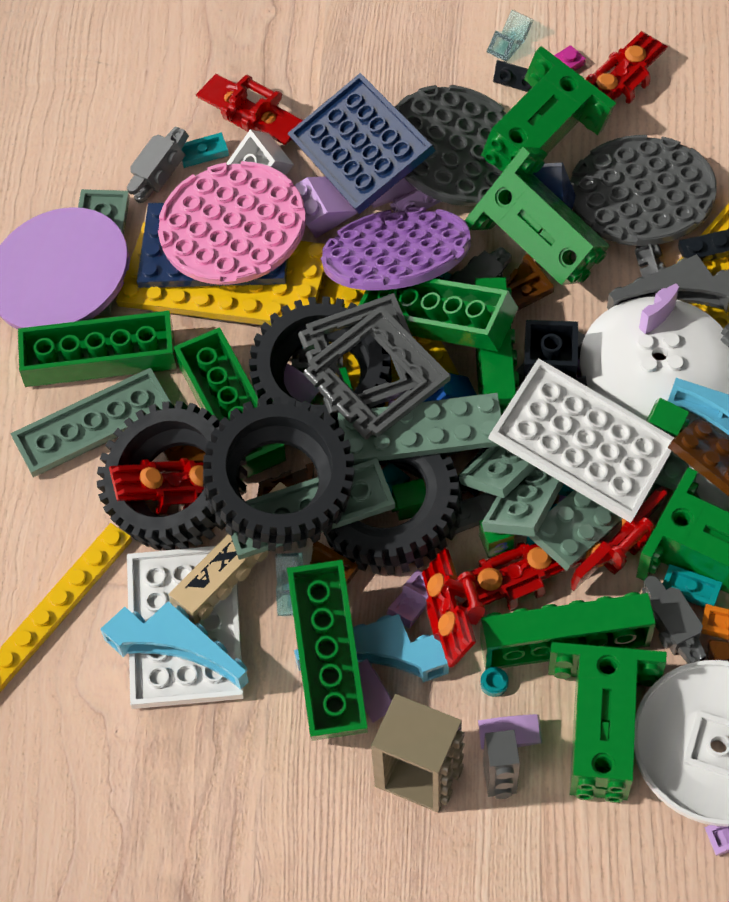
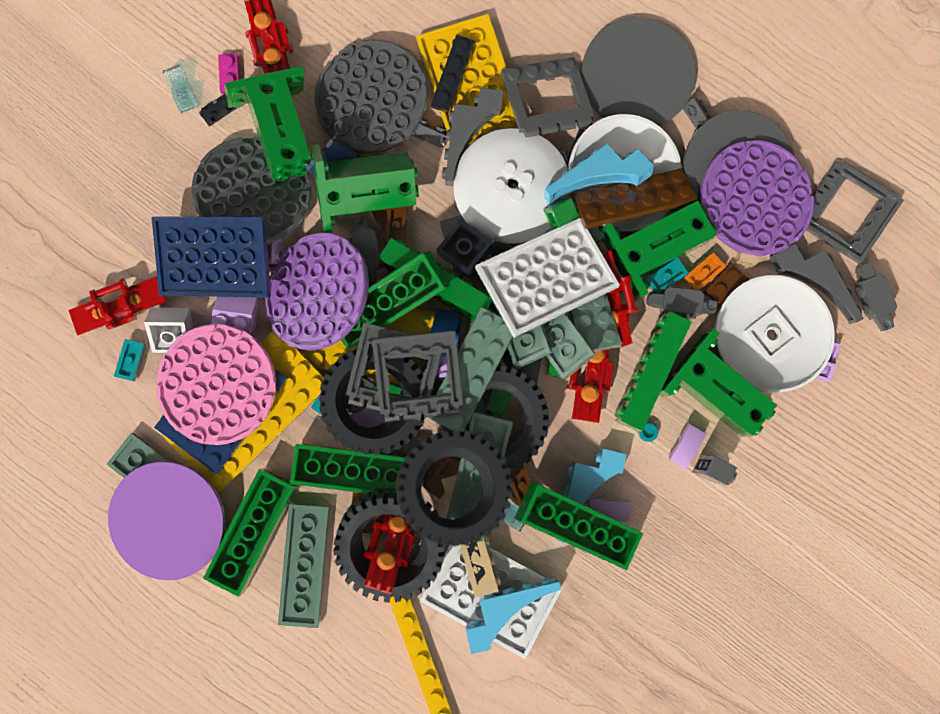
camera: 60 degrees left, 25 degrees up
dark grey hinge [126,126,189,203] -> none
dark tan hose [371,694,465,813] -> none
lavender slope [387,569,428,629] -> none
red piece [422,548,485,668] -> none
lavender slope [639,283,679,334] -> none

